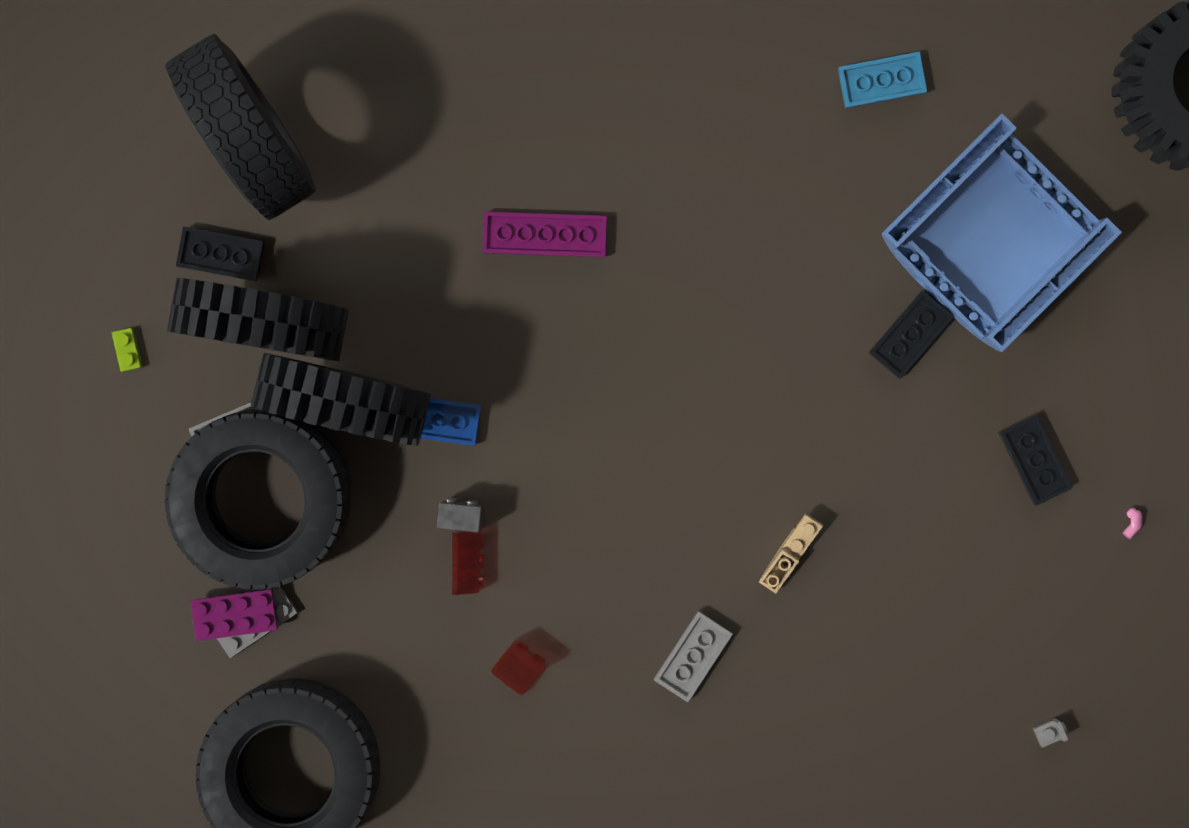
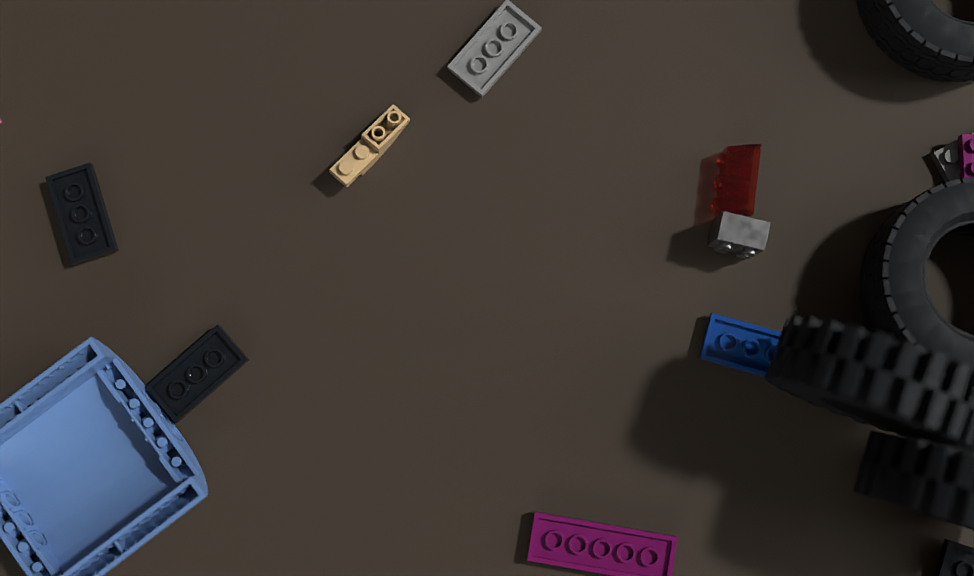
camera: 165 degrees left, 5 degrees down
clear red bracket [491,639,547,695] -> none

